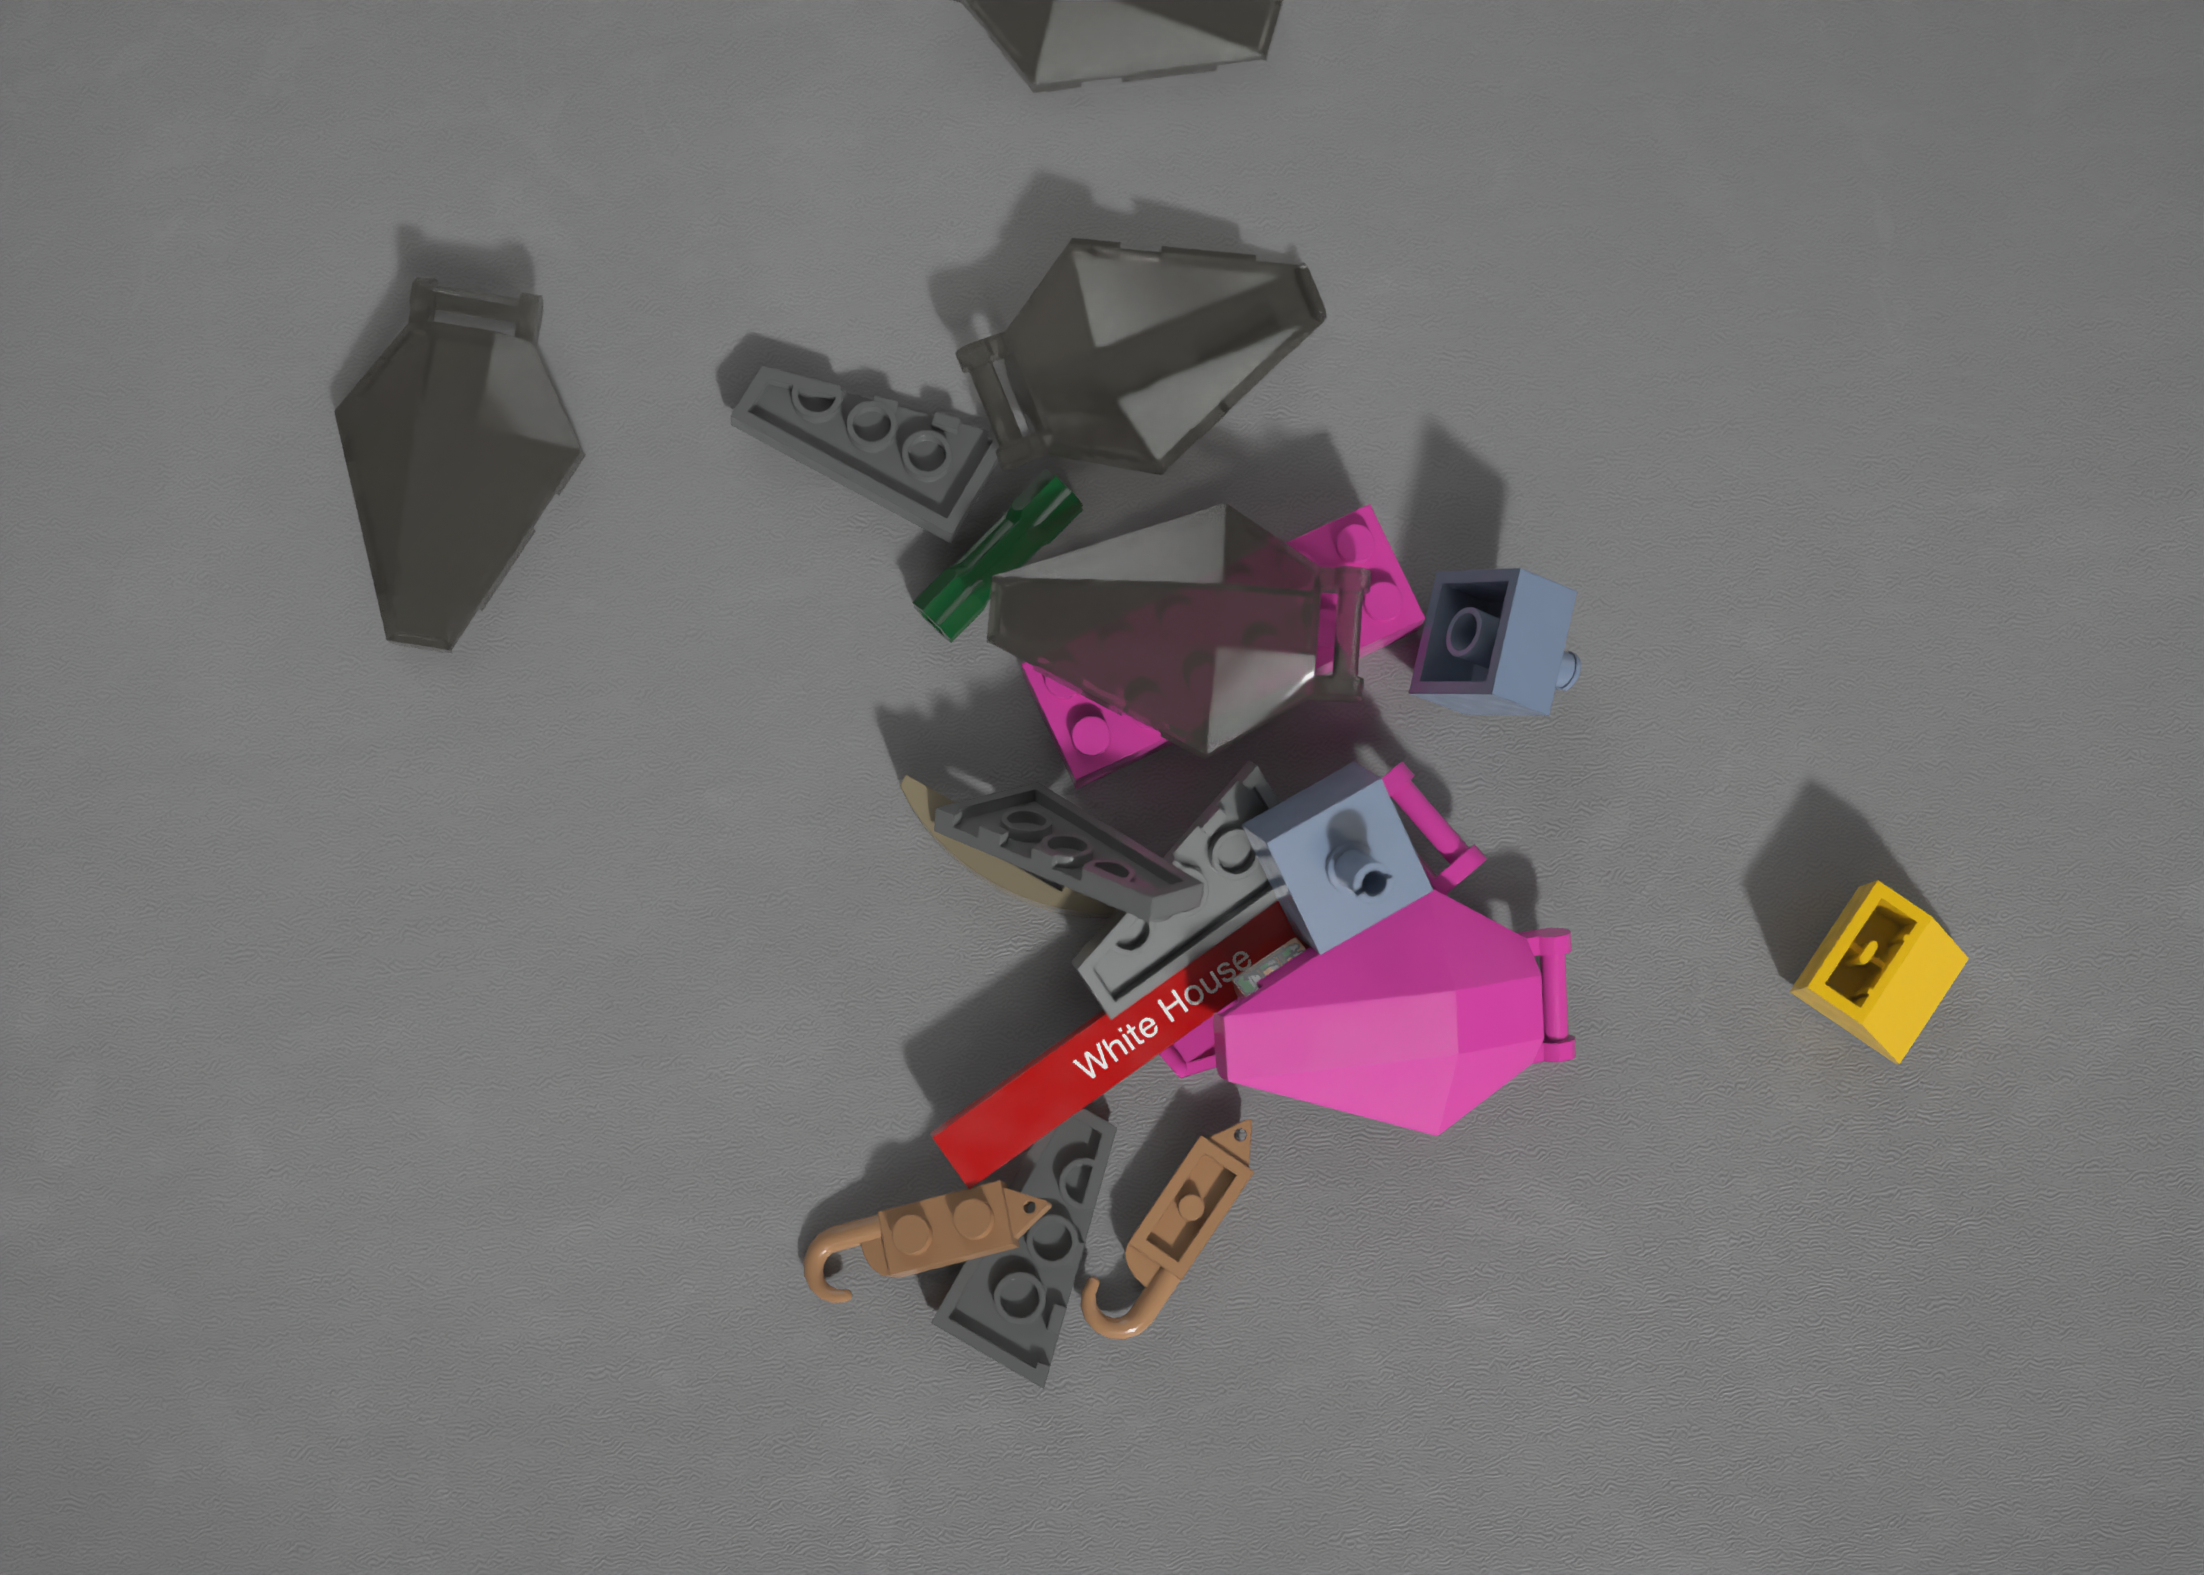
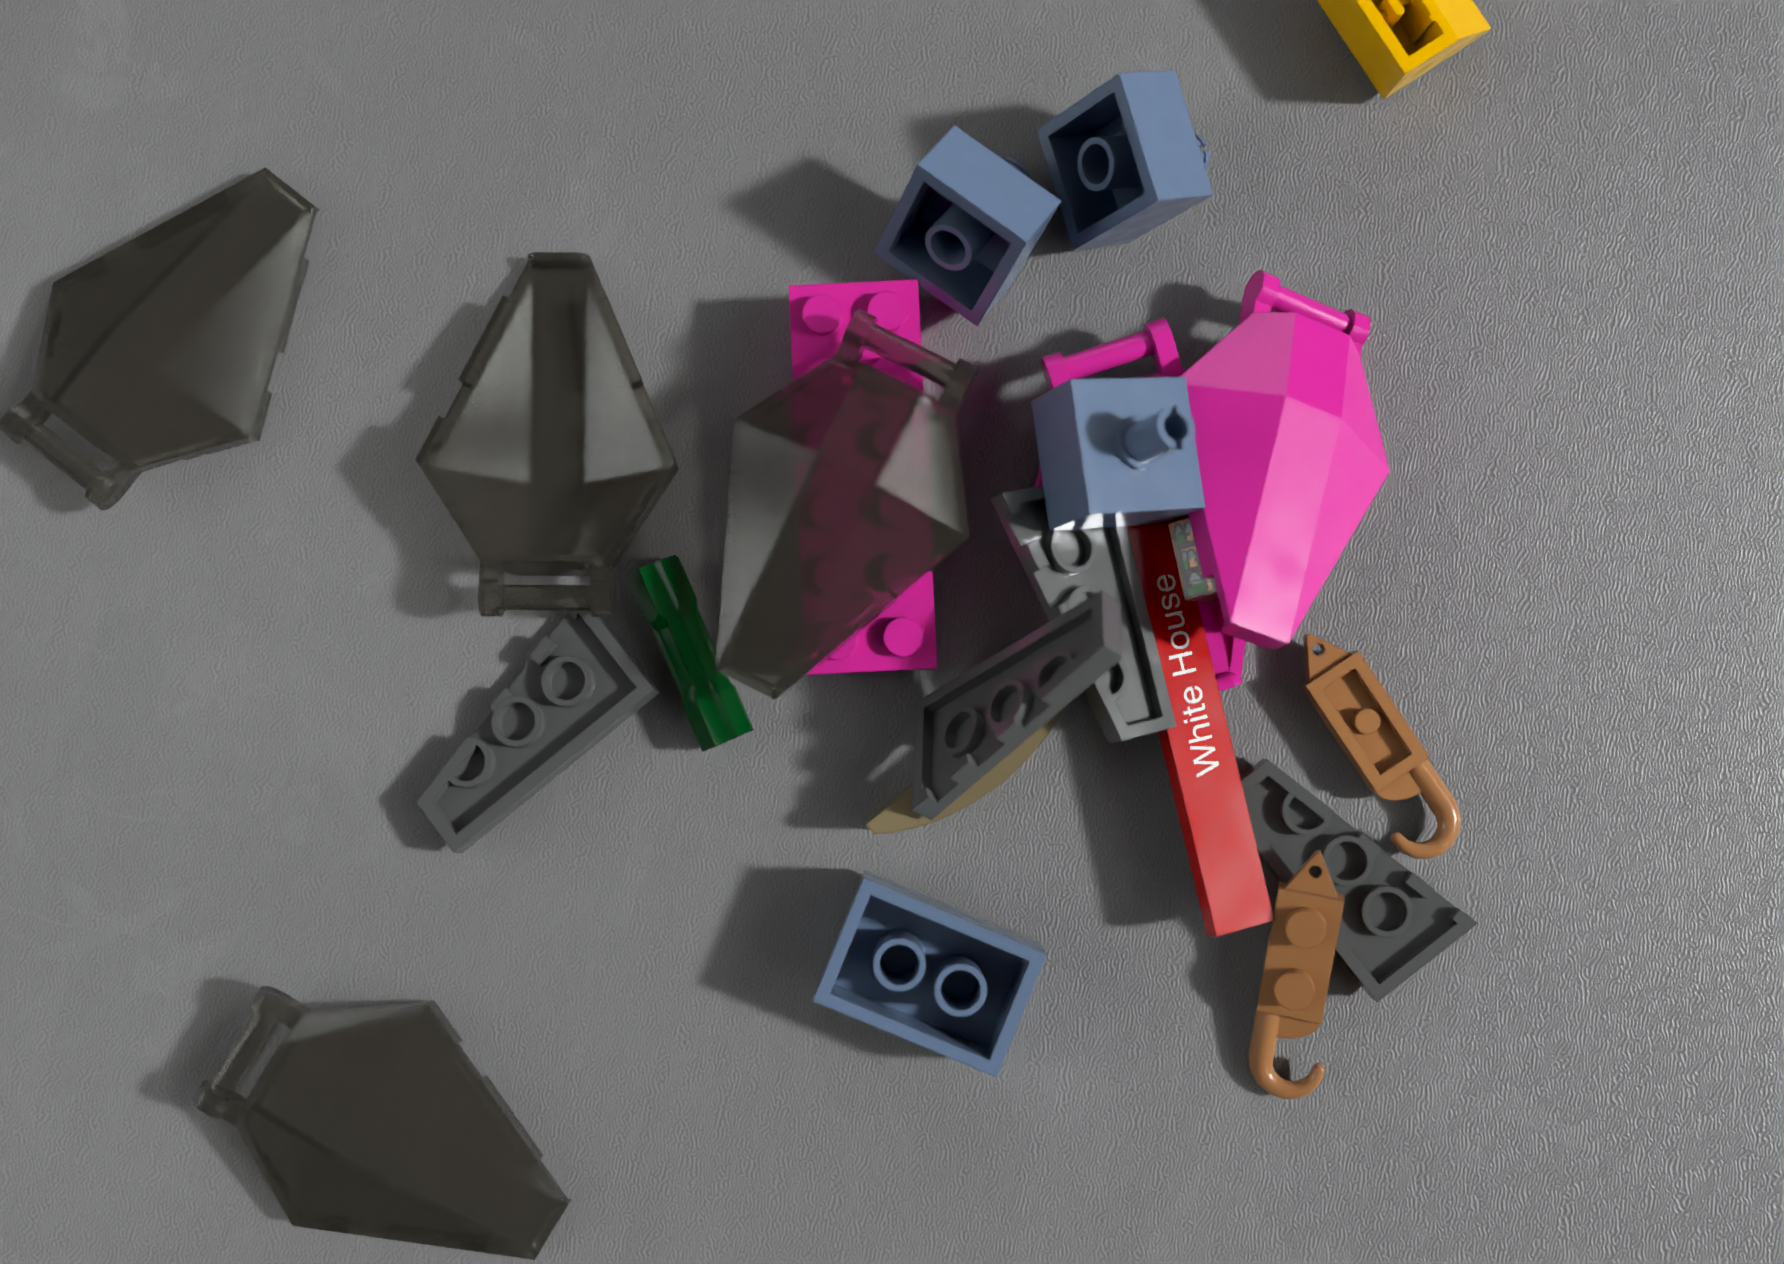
camera: 70 degrees left, 5 degrees up
none -> sand blue brick [813,870,1047,1077]
none -> sand blue brick [1037,70,1214,250]

